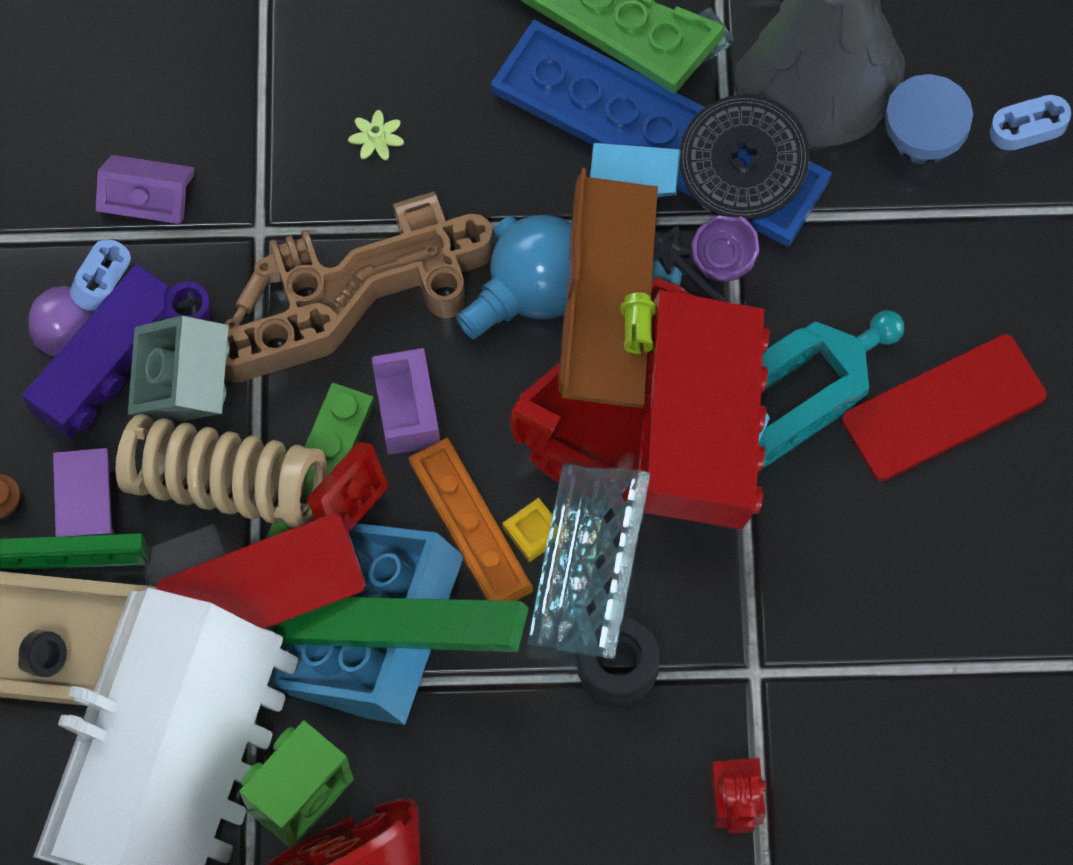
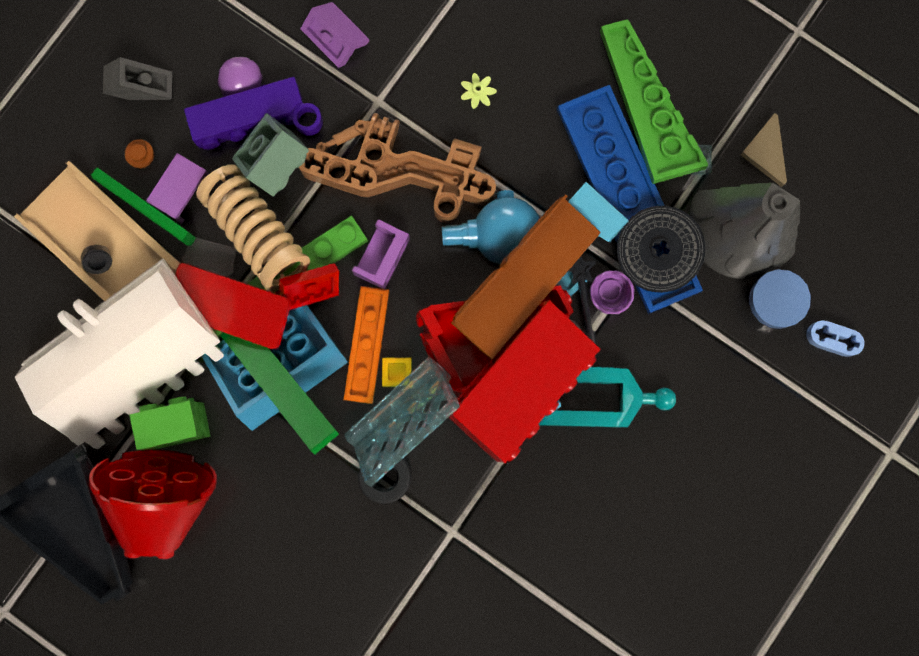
camera: 30 degrees right, 15 degrees up
light blue beam [70,240,131,311] -> none
lime pin [620,292,656,354] -> none
red brick [710,758,766,834] -> none
red piece [842,334,1047,482] -> none

